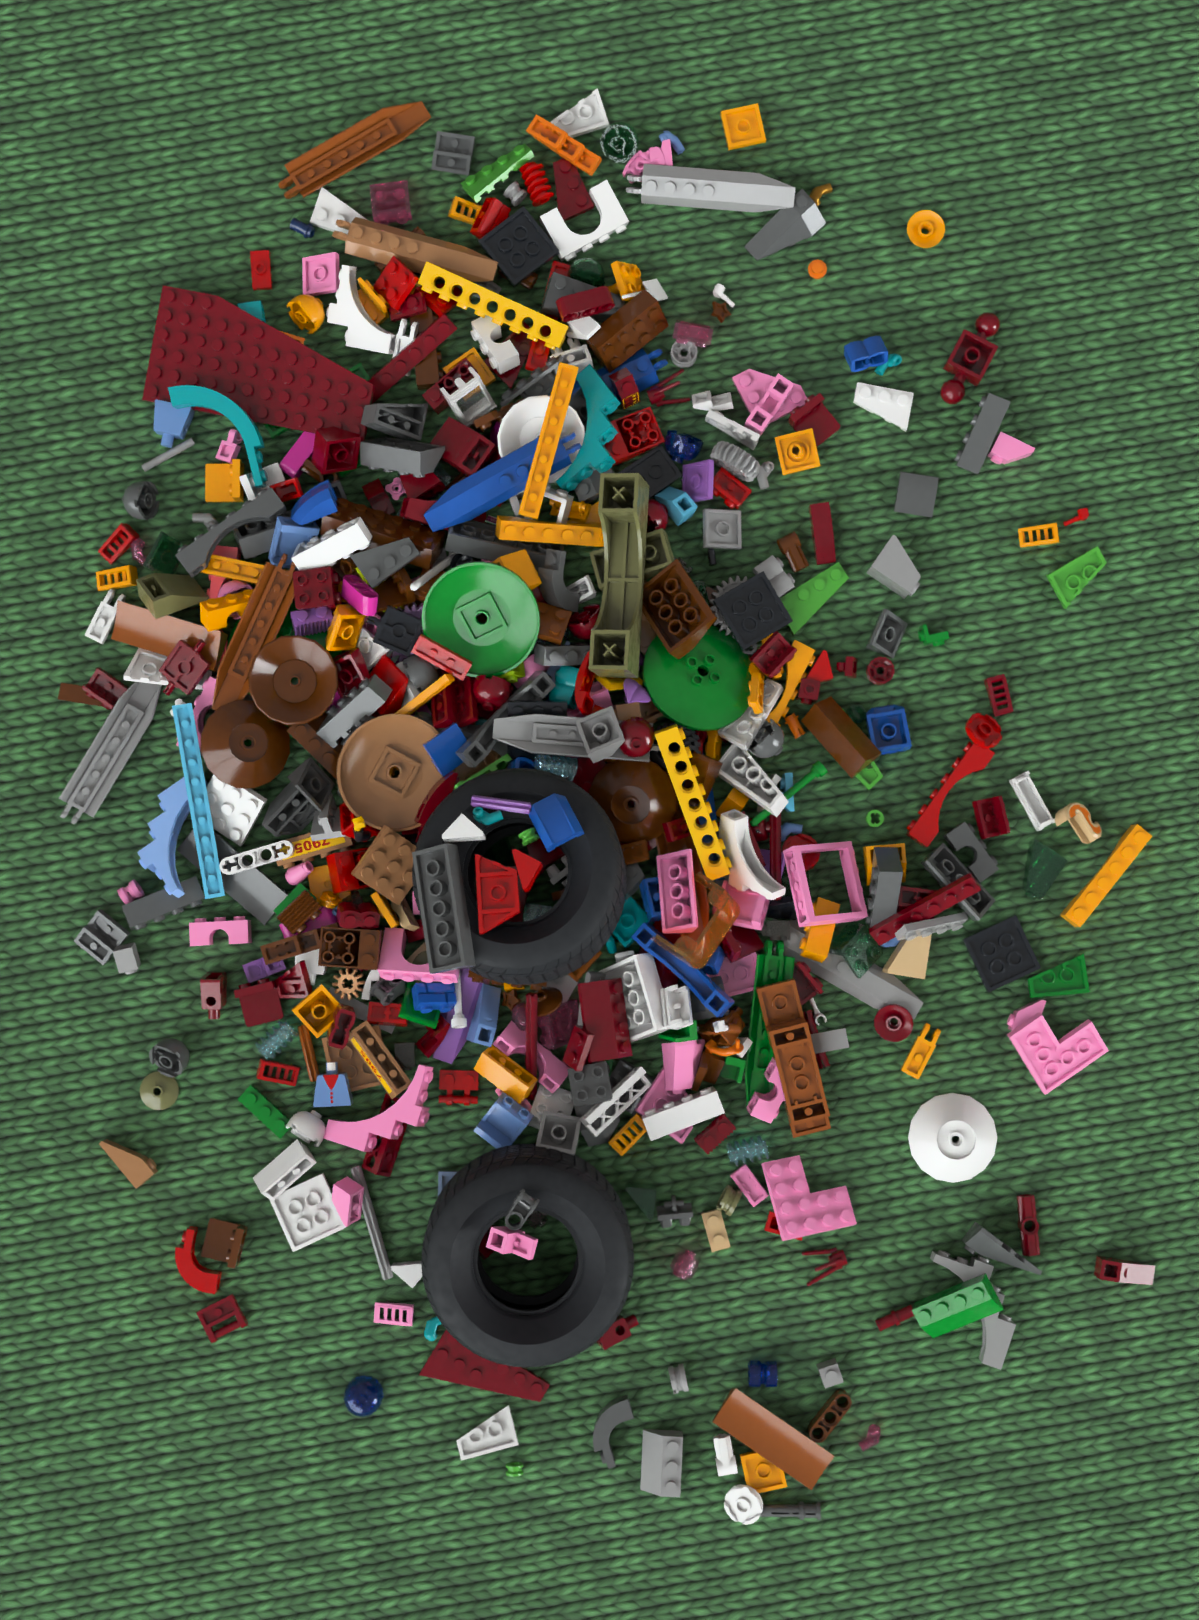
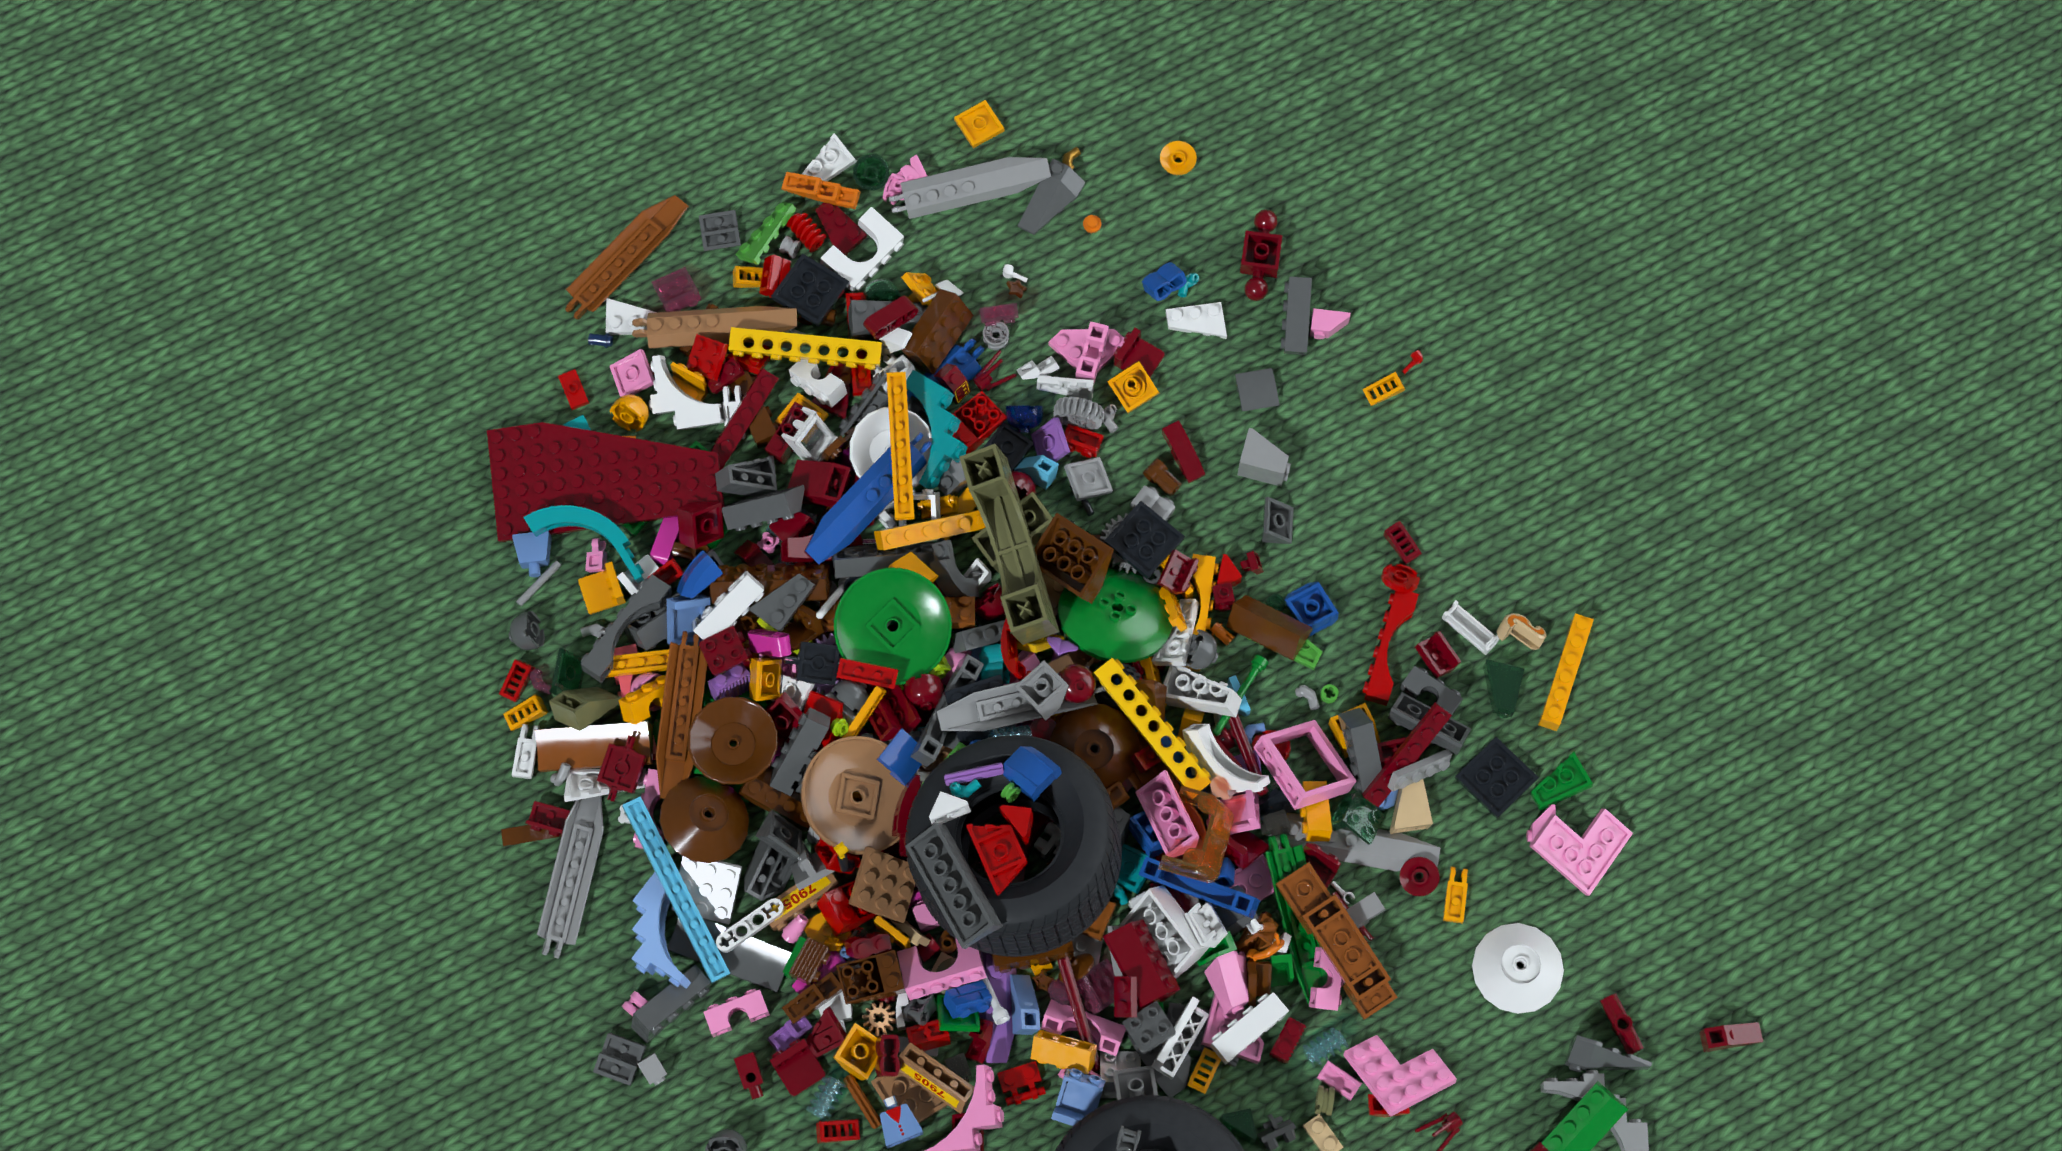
camera: 20 degrees left, 15 degrees down
medium blue arm [659,130,685,155] -> none
bright green wing [780,562,849,636] -> none
dark red wheel [866,657,895,685] -> none
green bracket [918,624,949,647] -> none
bright green wing [1046,546,1107,609] -> none
none -> light grey arm [550,763,571,786]
none -> lime plate [830,718,849,737]
none -> light grey arm [1295,685,1320,710]

